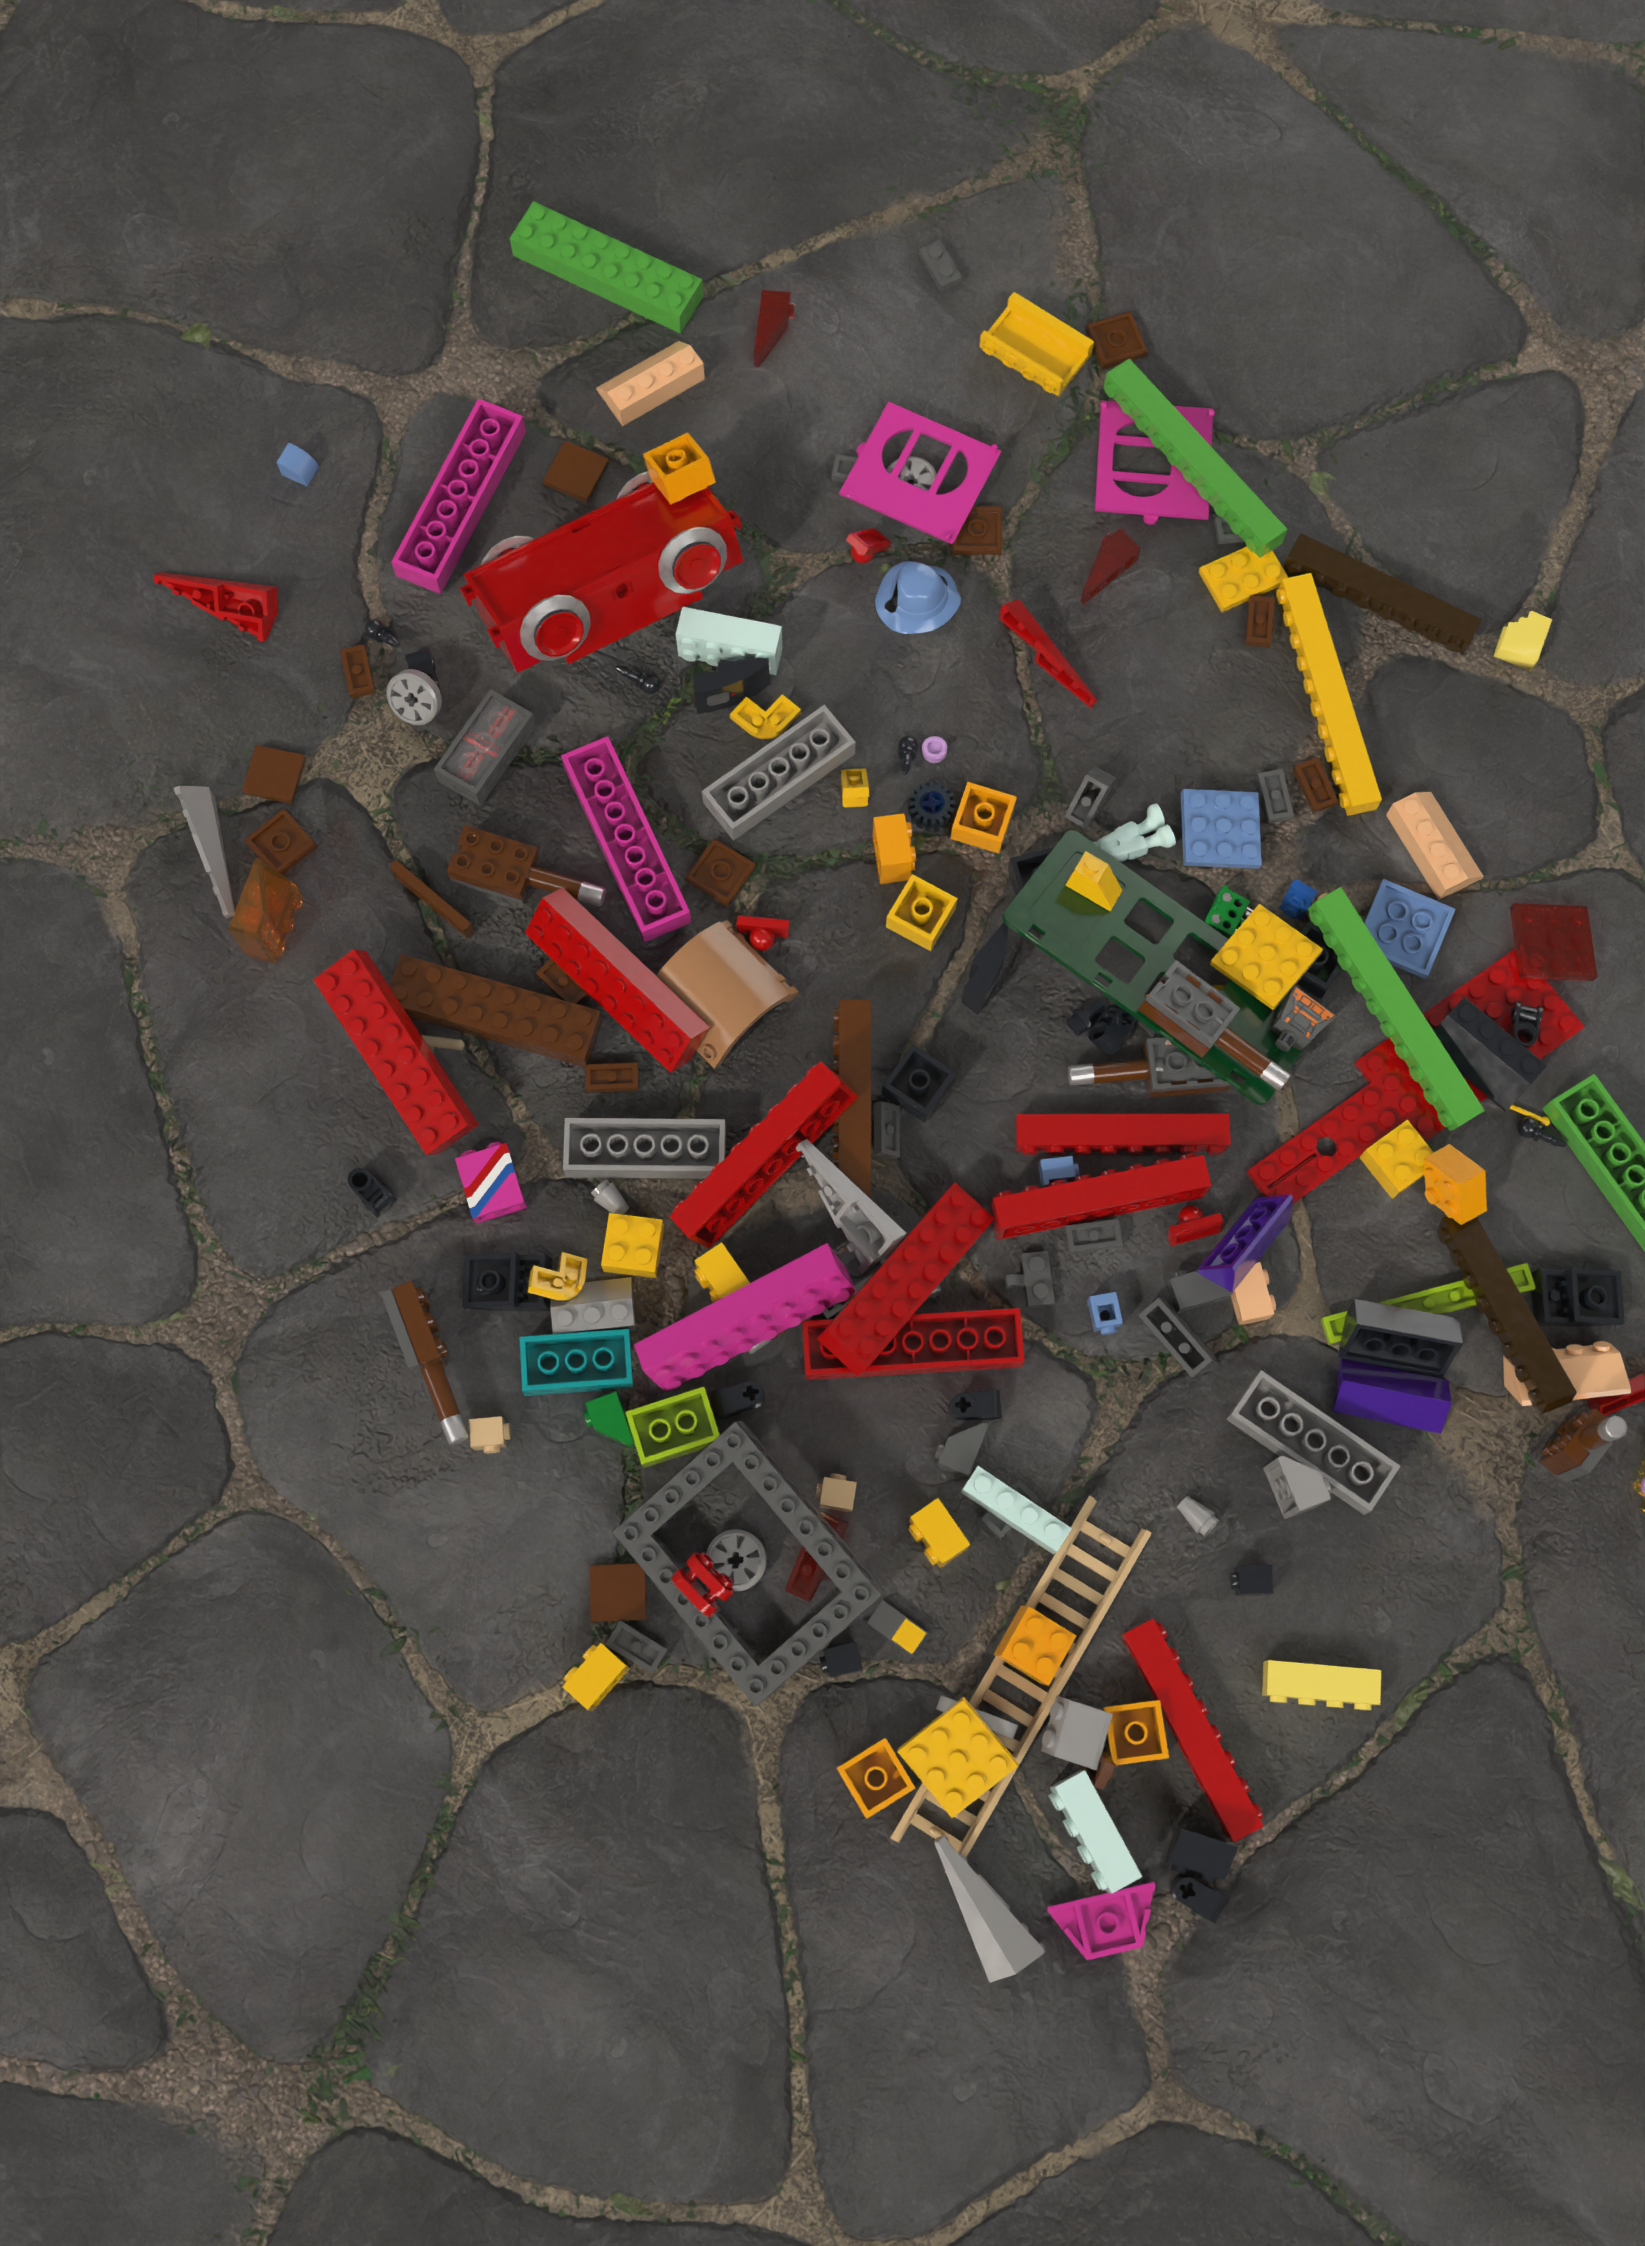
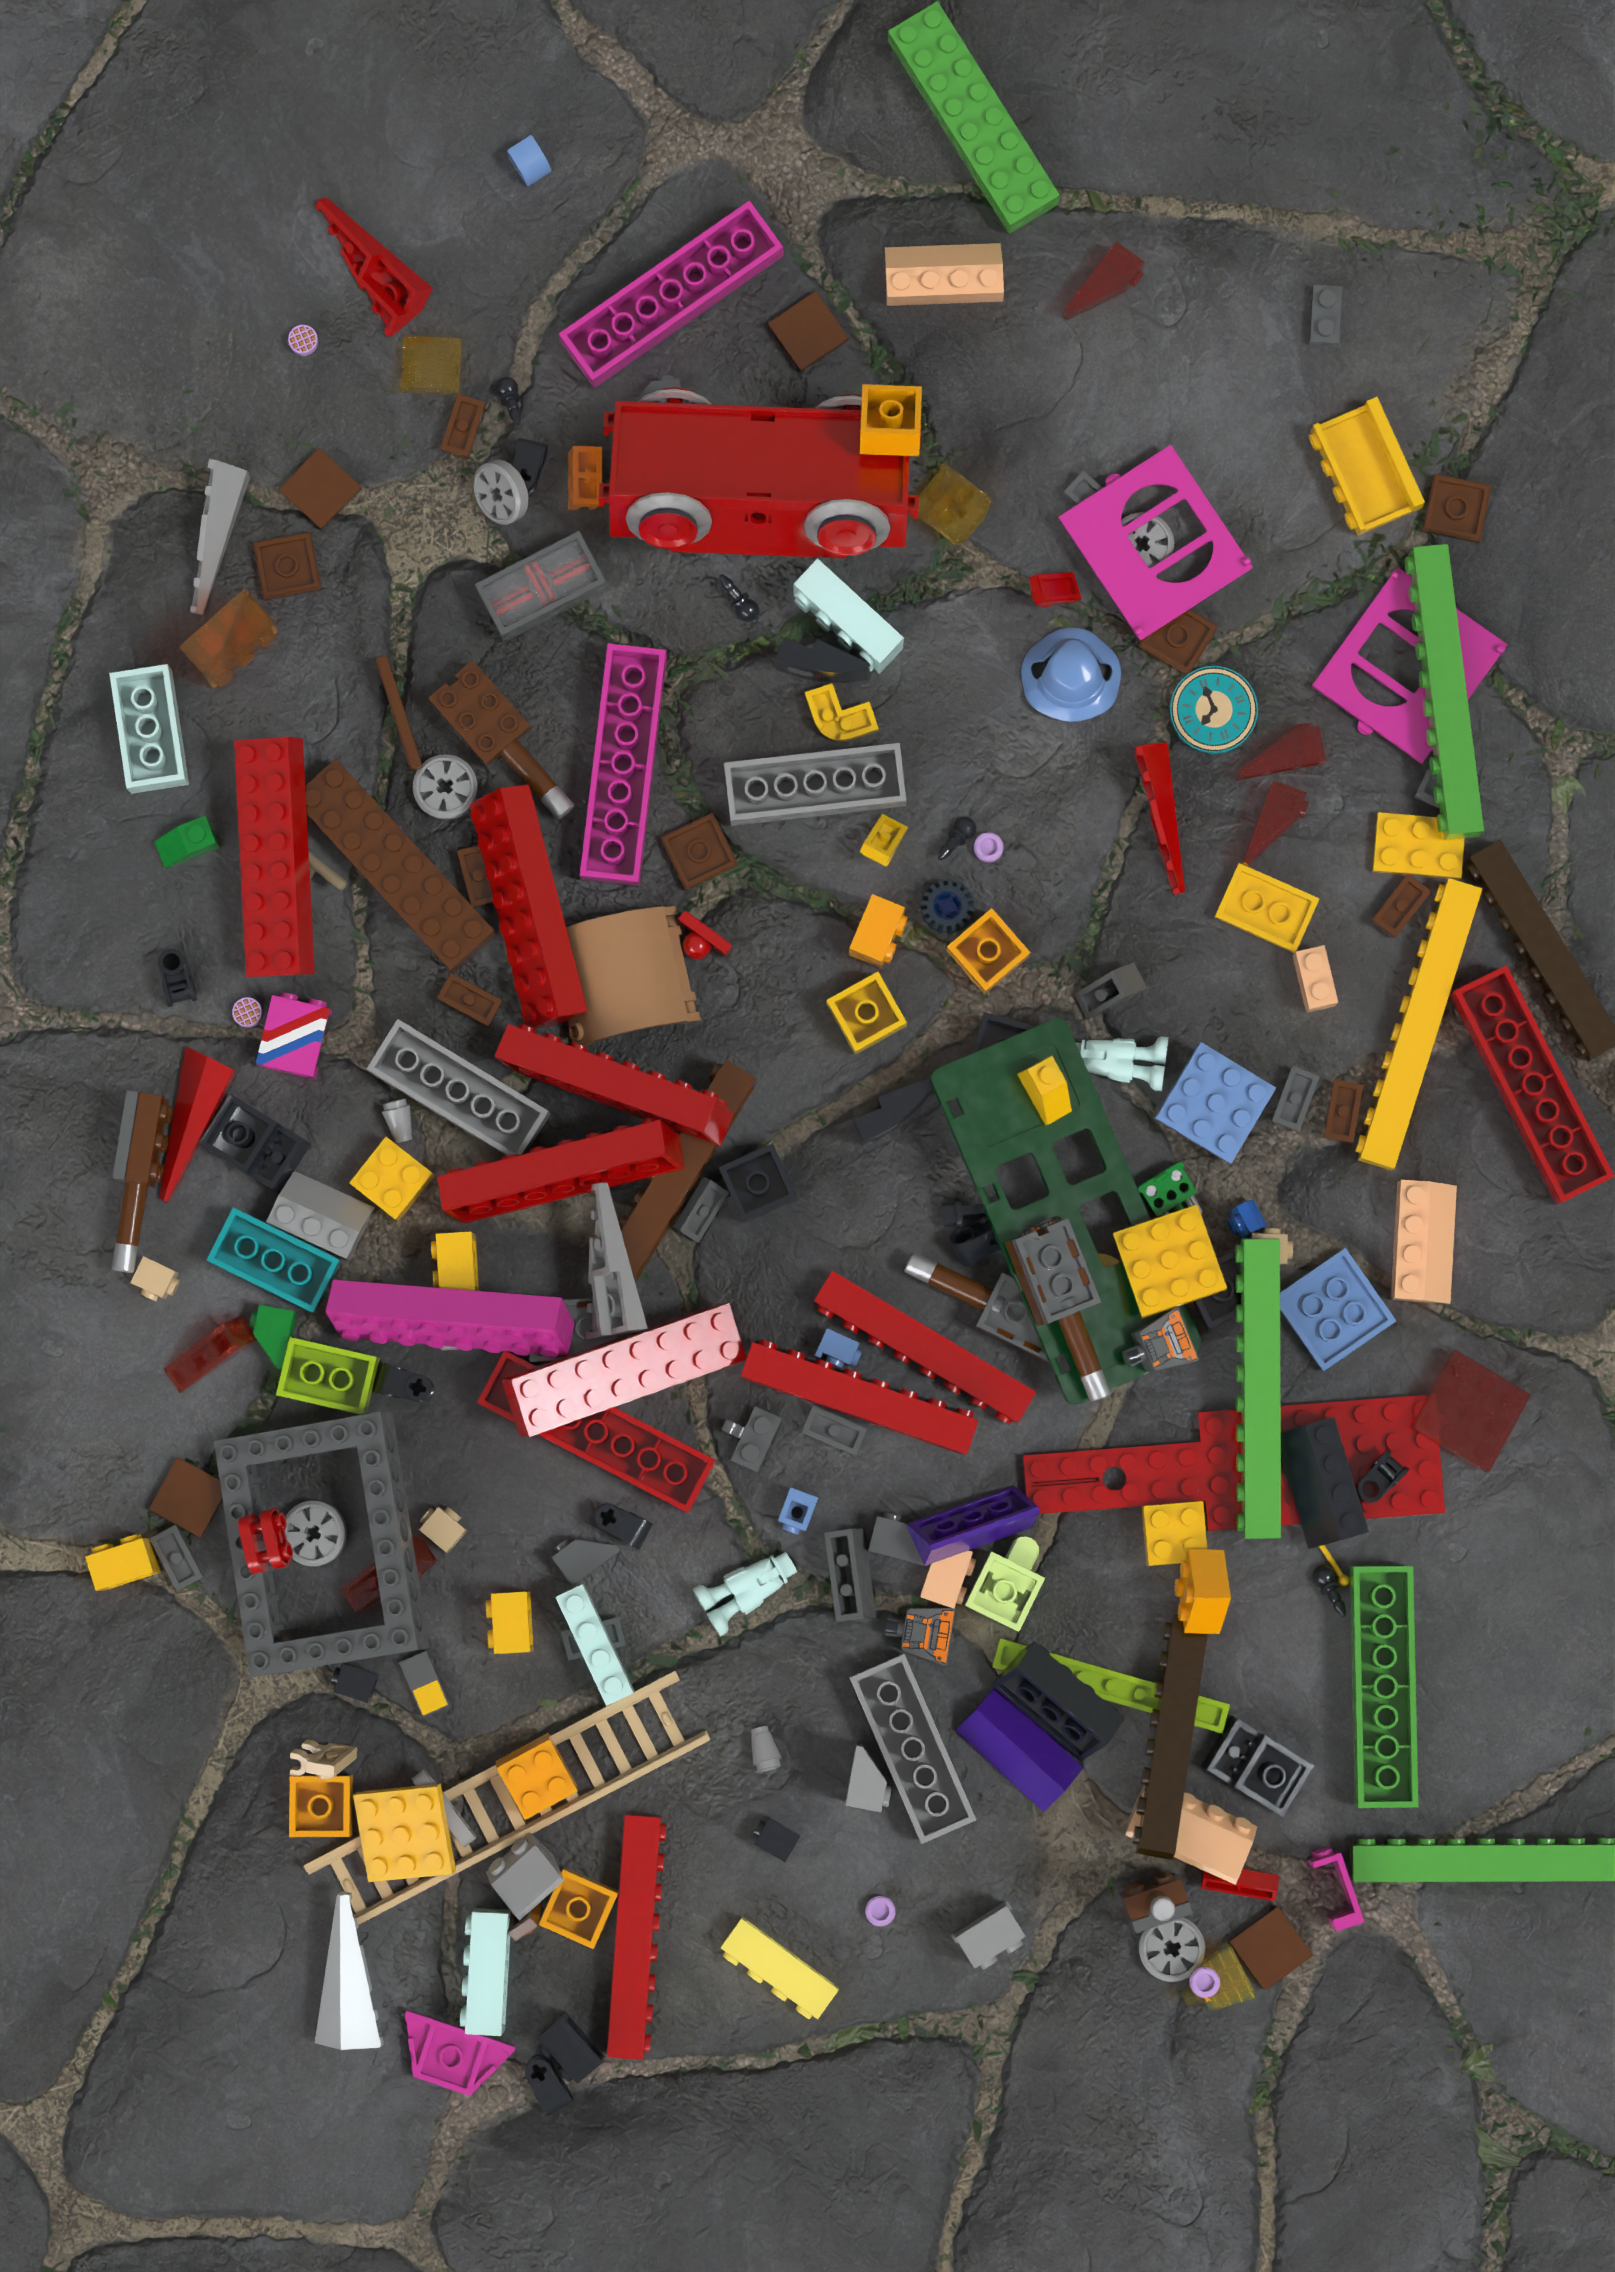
camera: 35 degrees right, 10 degrees up
yellow plate [528,1252,588,1301] -> none
red tile [1167,1205,1223,1246] -> none
none -> light aqua brick [109,664,189,794]
none -> green slope [154,816,220,869]
none -> red wedge [159,1047,237,1203]
none -> clear red slope [164,1315,257,1393]
none -> tile [232,997,263,1028]
none -> tile [288,325,318,356]
none -> tan plate [290,1739,357,1779]
none -> clear yellow slope [400,336,462,395]
none -> light grey wheel [413,754,478,820]
none -> red brick [494,1023,734,1147]
none -> orange hinge [568,446,602,510]
none -> light aqua piece [693,1552,797,1637]
none -> lavender tile [865,1896,895,1926]
none -> torso [885,1608,956,1665]
none -> clear yellow slope [918,463,992,546]
none -> light grey brick [951,1899,1026,1970]
none -> yellowish green brick [965,1536,1045,1632]
none -> light grey wheel [1139,1917,1205,1982]
none -> tile [1169,666,1258,754]
none -> yellow plate [1214,863,1320,953]
none -> clear red slope [1242,780,1309,867]
none -> light nougat brick [1293,945,1338,1013]
none -> red brick [1450,965,1615,1205]

